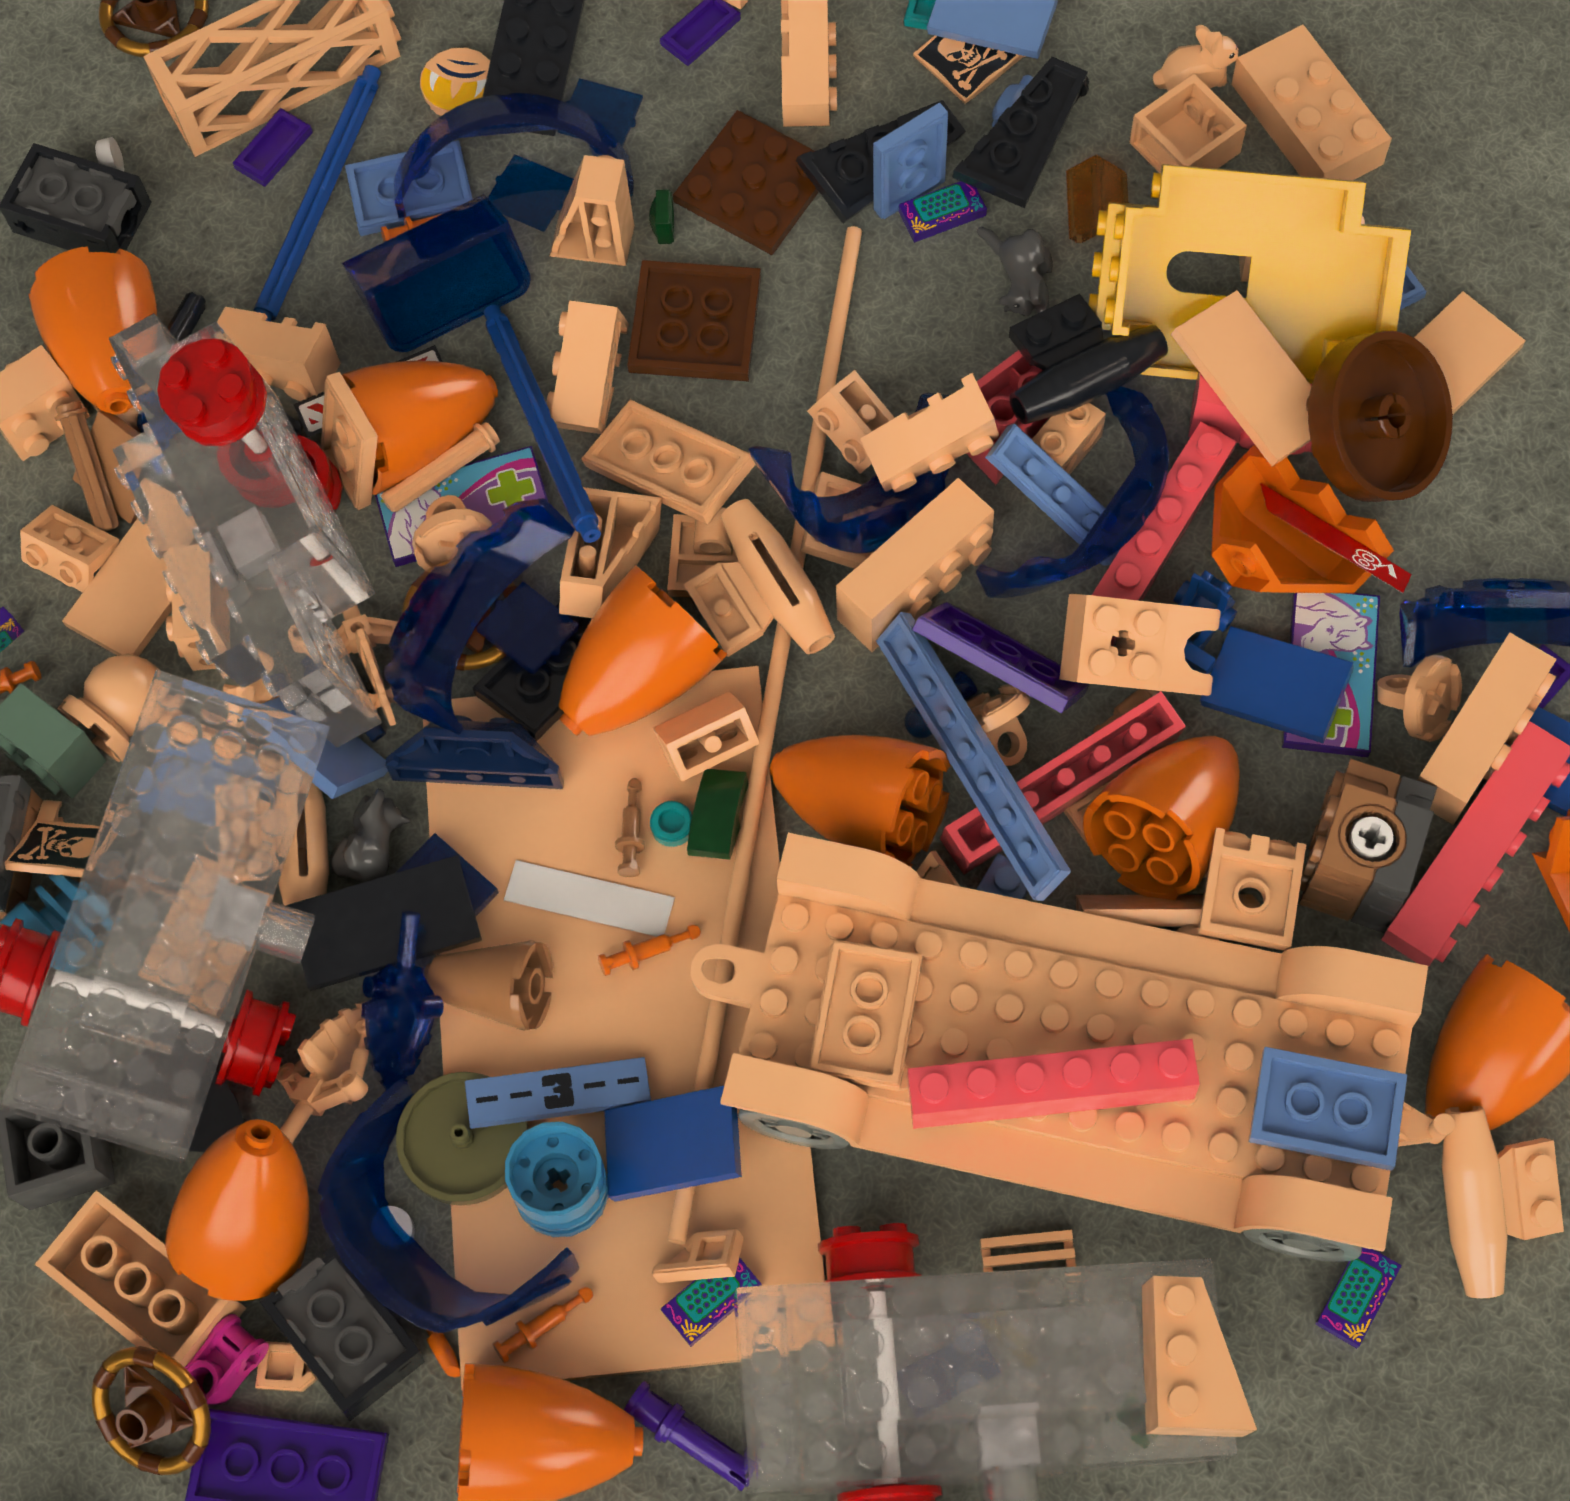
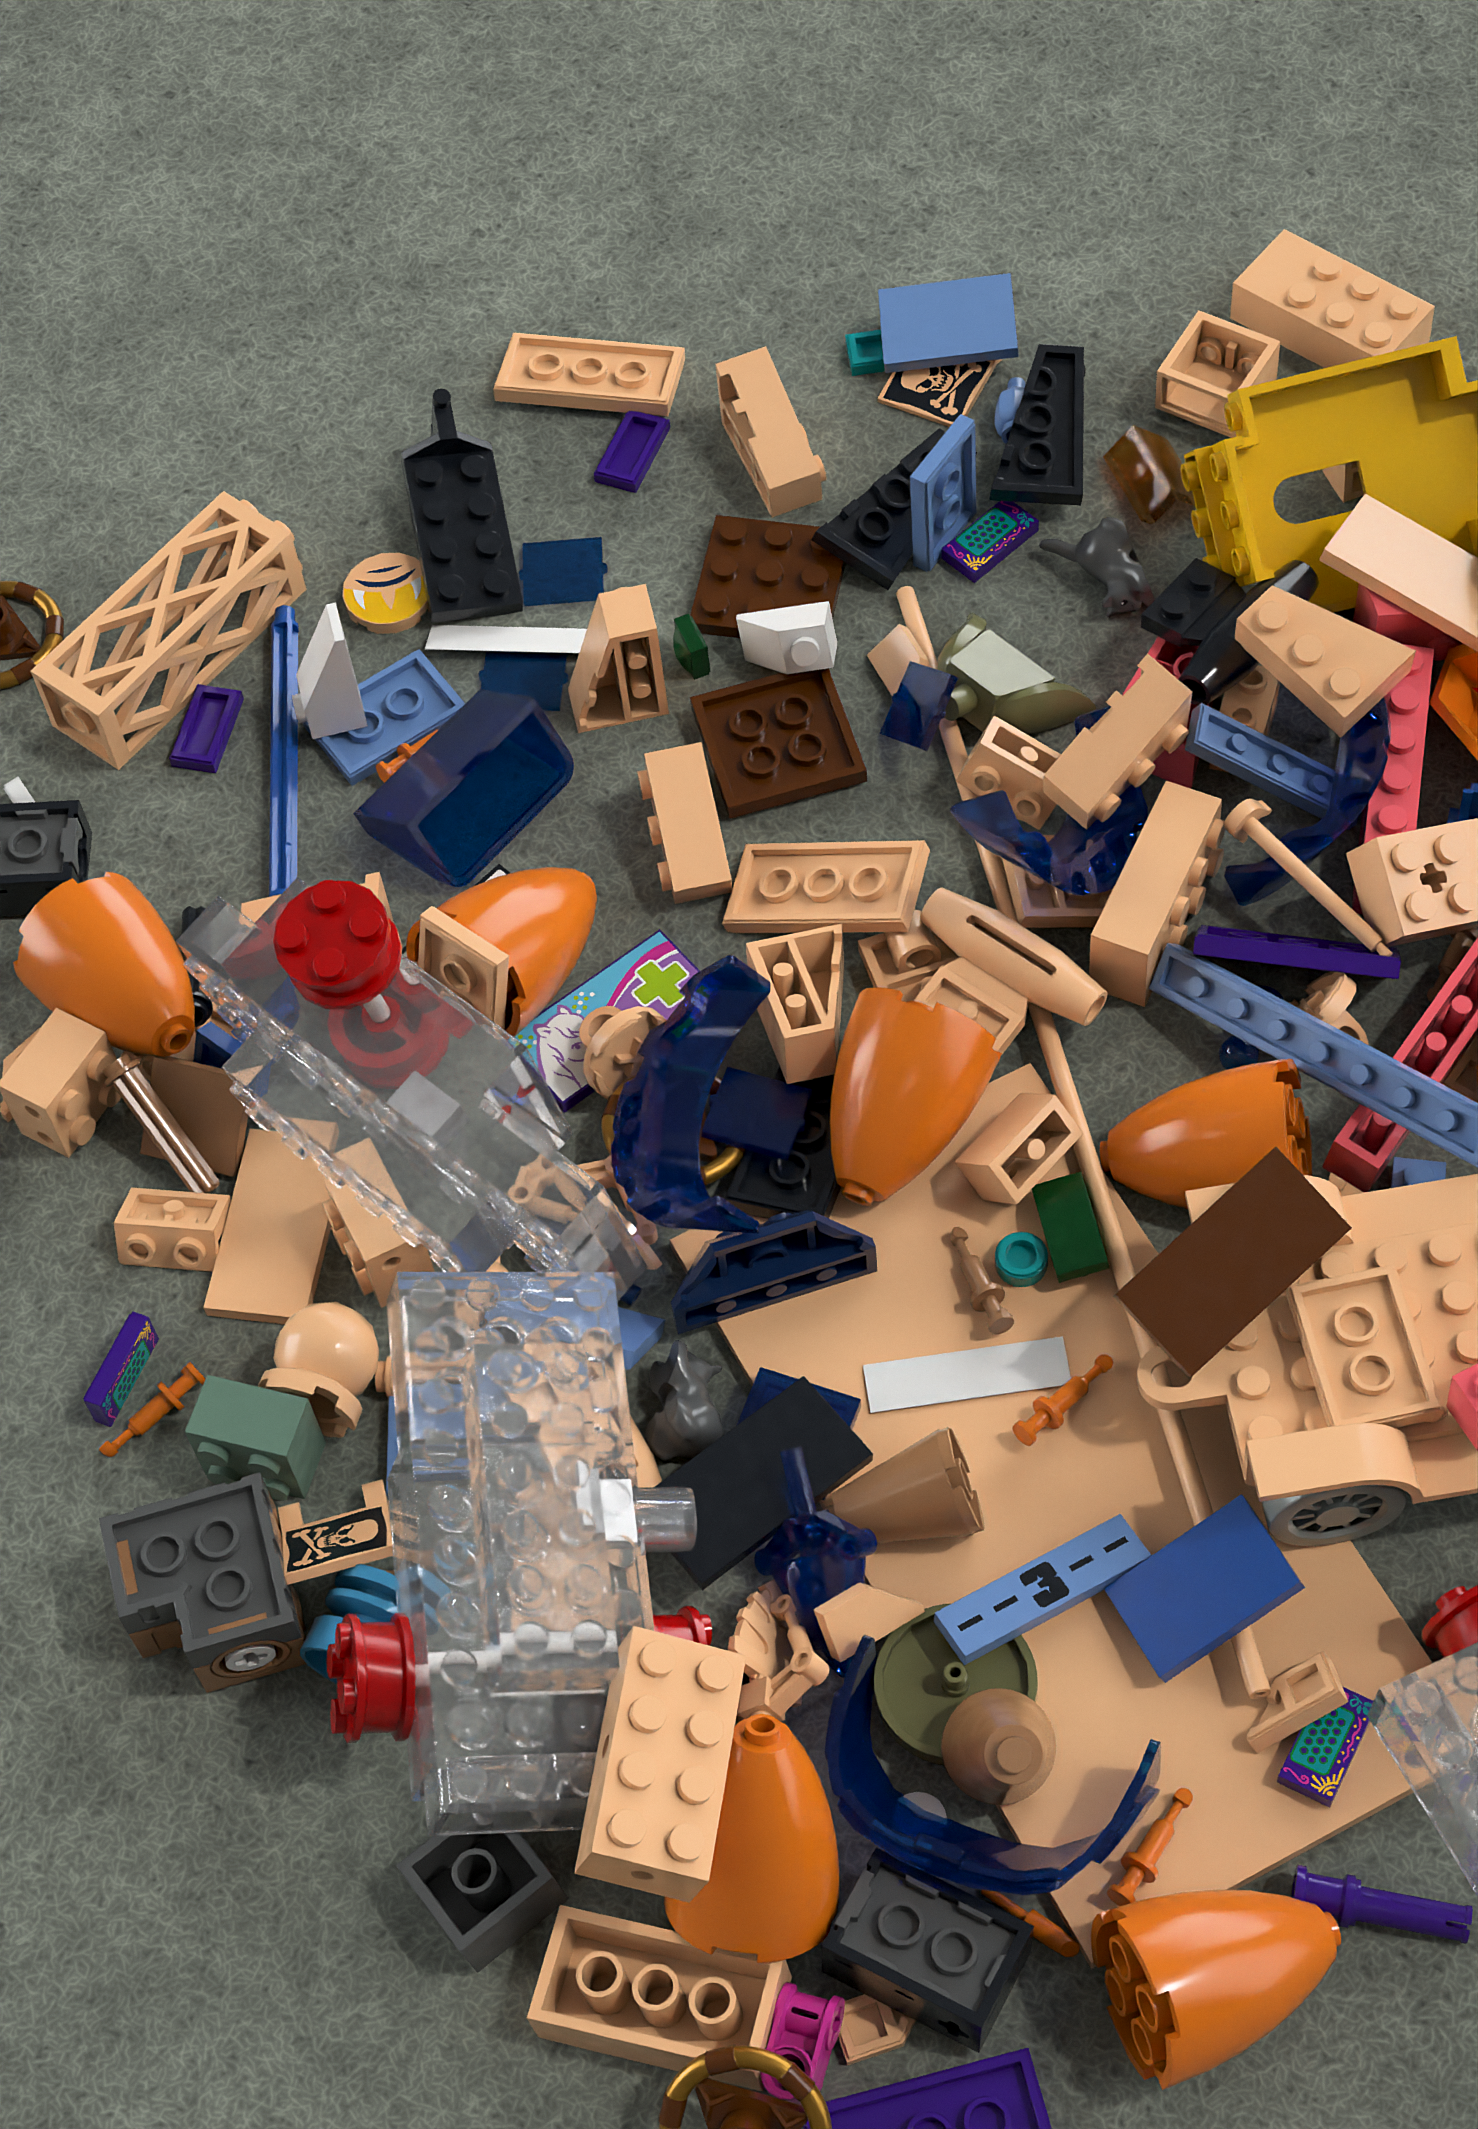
camera: 20 degrees left, 10 degrees down
light nougat axle [381,422,500,512] -> none
clear blue windscreen [394,93,634,218] -> none
blue piece [484,305,601,543] -> none
dark azure wheel [505,1121,609,1237] -> none
light nougat animal [1153,25,1239,91] -> none
none -> white slope [292,602,368,739]
none -> white sticker [425,625,587,653]
none -> light nougat brick [574,1626,746,1903]
none -> white slope [736,601,837,674]
none -> light nougat tile [813,1582,925,1663]
none -> light nougat tile [867,624,930,720]
none -> clear blue piece [879,661,958,752]
none -> olive torso [937,613,1097,735]
none -> medium nougat cone [941,1688,1056,1805]
none -> reddish brown tile [1113,1147,1352,1378]
none -> light nougat piece [1223,799,1392,956]
none -> light nougat wedge [1235,585,1416,738]

